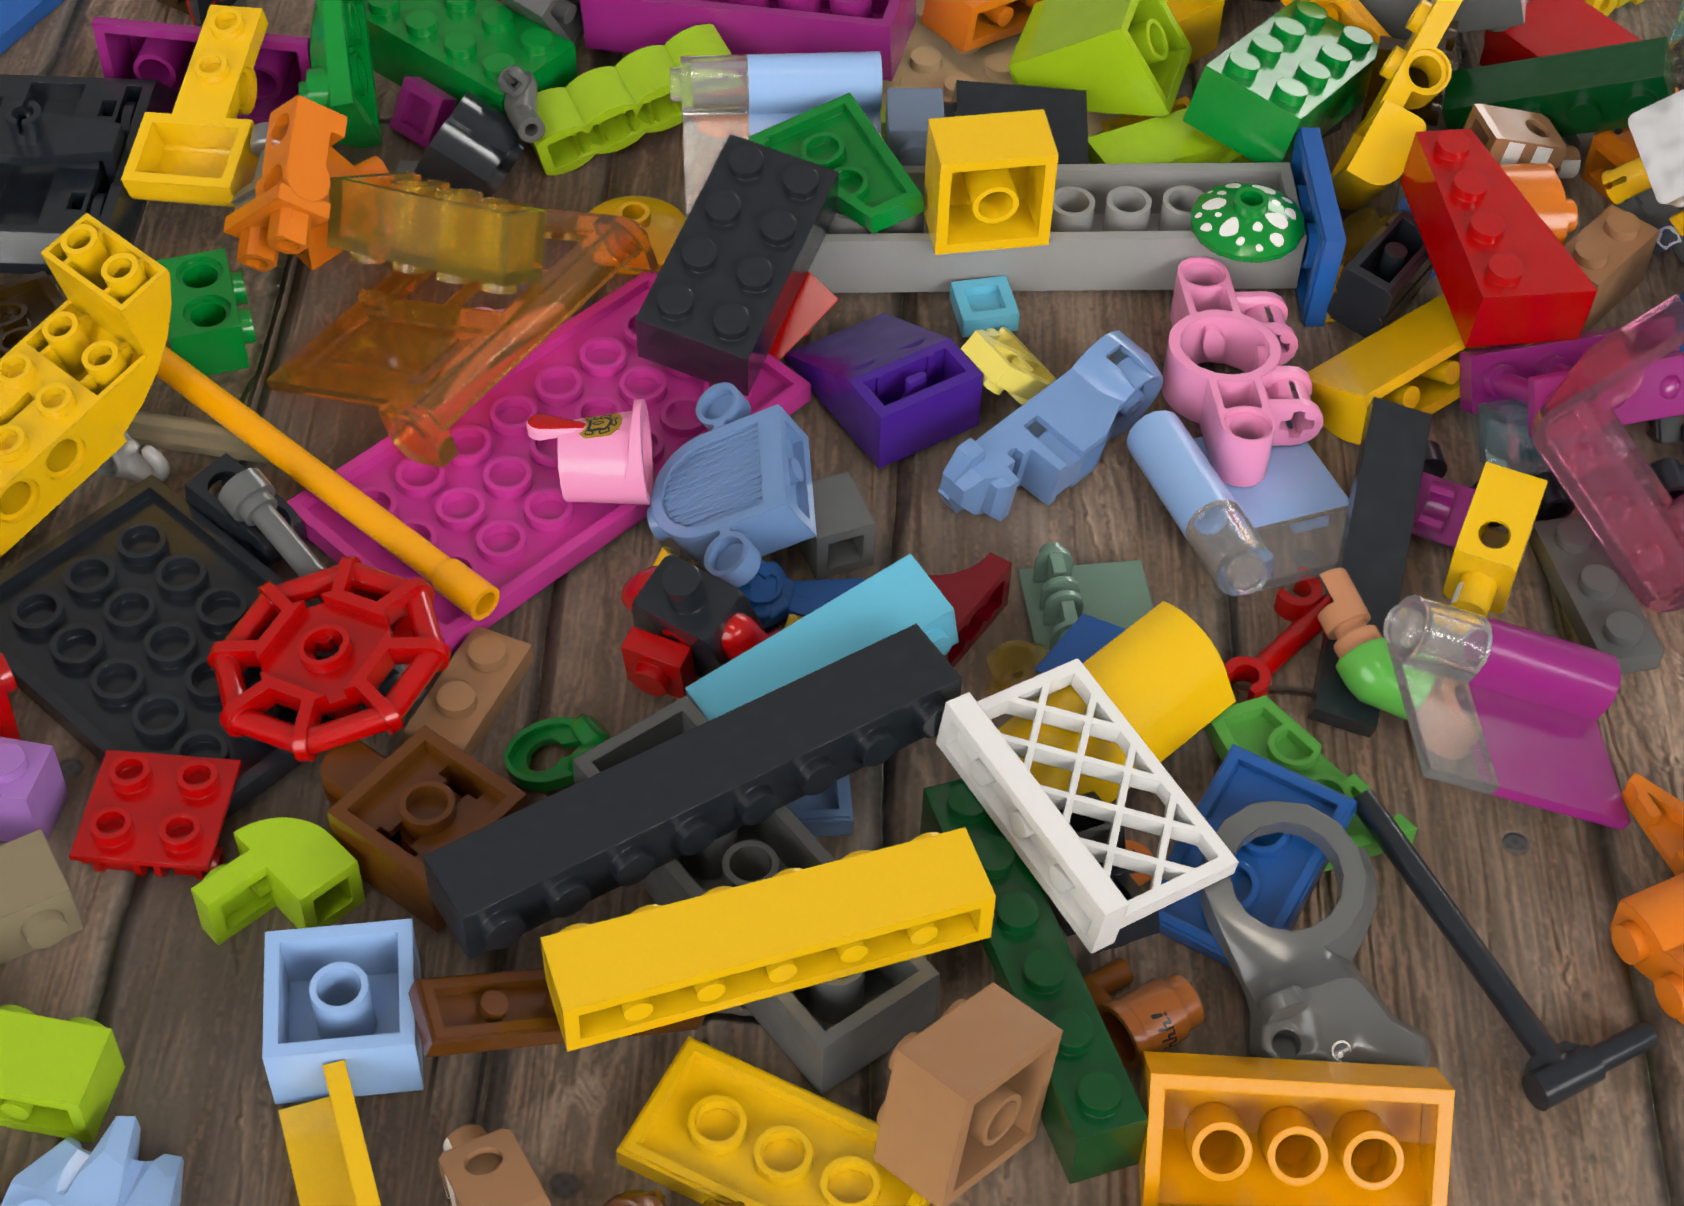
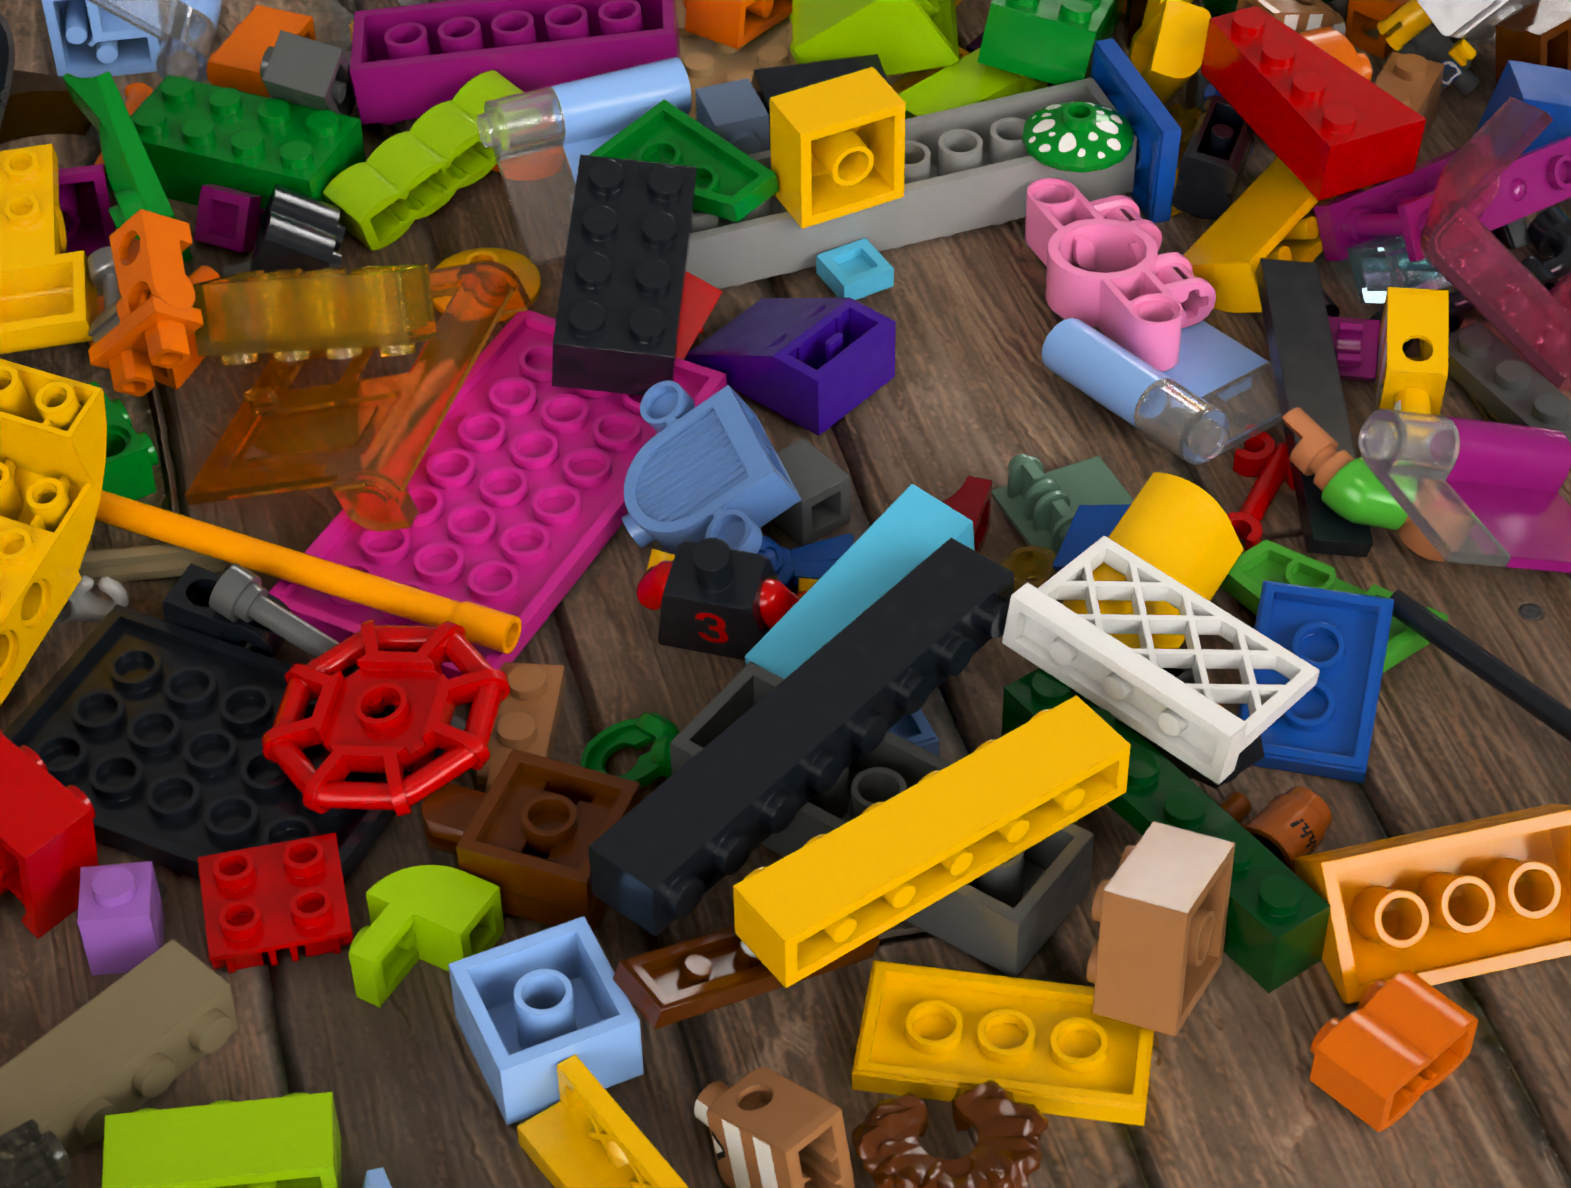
camera: 15 degrees left, 5 degrees down
dark grey arm [498,65,545,143] -> none
bright pink hat [526,399,654,505] -> none
red plate [621,626,697,699] -> none
medium blue piece [937,330,1164,521] -> none
light yellow wing [961,327,1057,405] -> none
dark grey animal [1199,801,1430,1067] -> none

